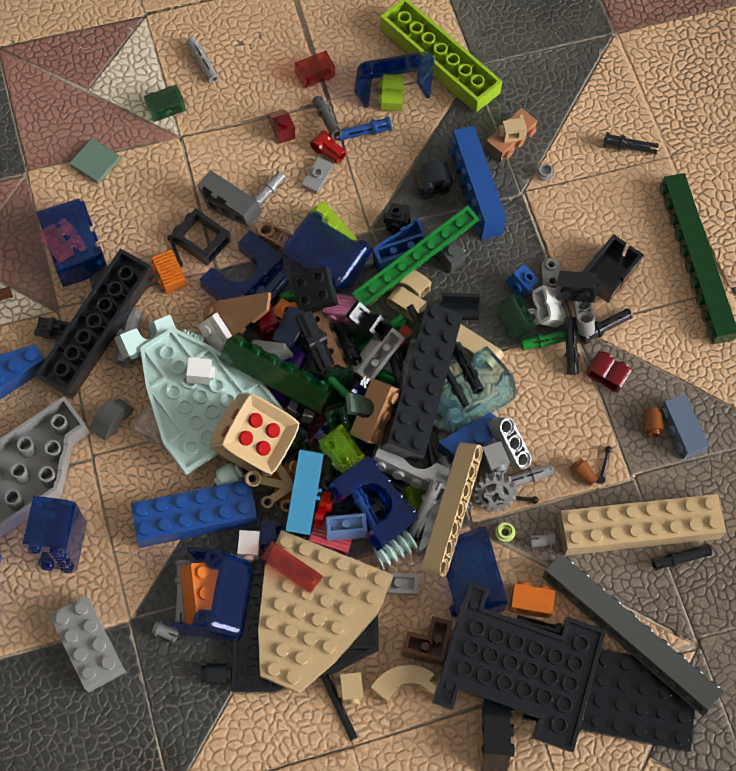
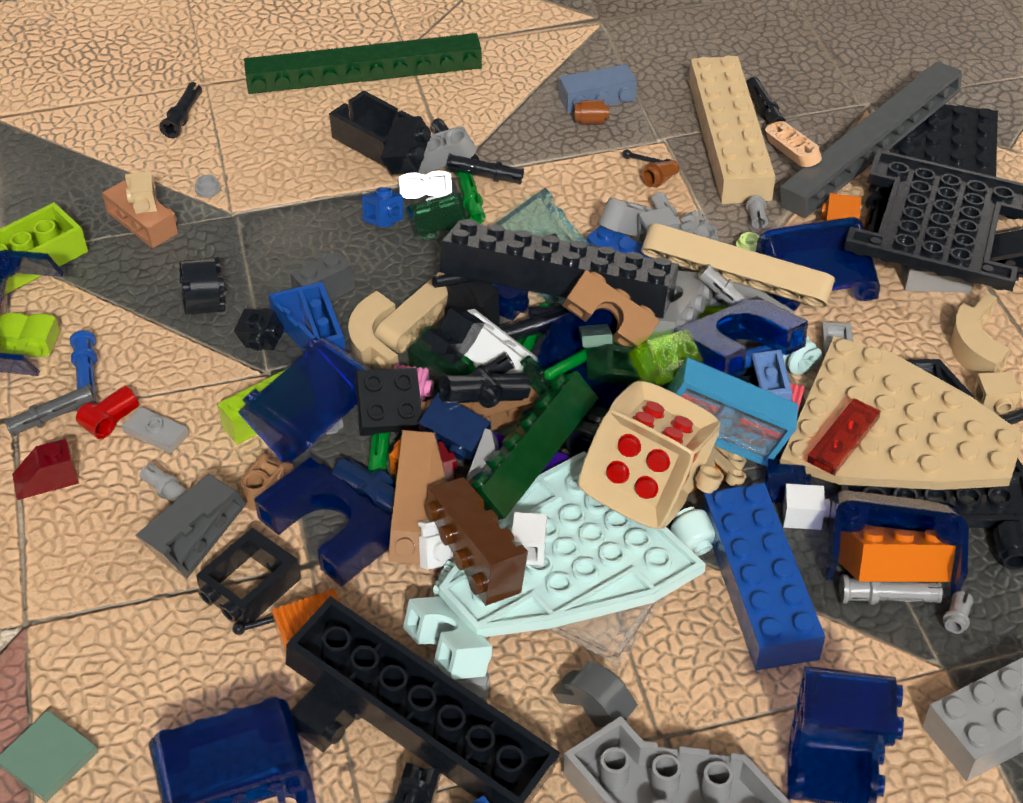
camera: 85 degrees left, 20 degrees down
clear pink plate [37,219,86,264] -> none
green plate [352,205,480,307] -> none
reddish brown brick [402,616,452,666] -> none
black panel [441,293,480,321] -> none
blue brick [449,126,506,240] -> none
light grey plate [541,258,560,288] -> none
dark red brick [585,351,632,393] -> none
none -> reddish brown wedge [424,477,528,606]
none -> light nougat beam [765,121,822,167]

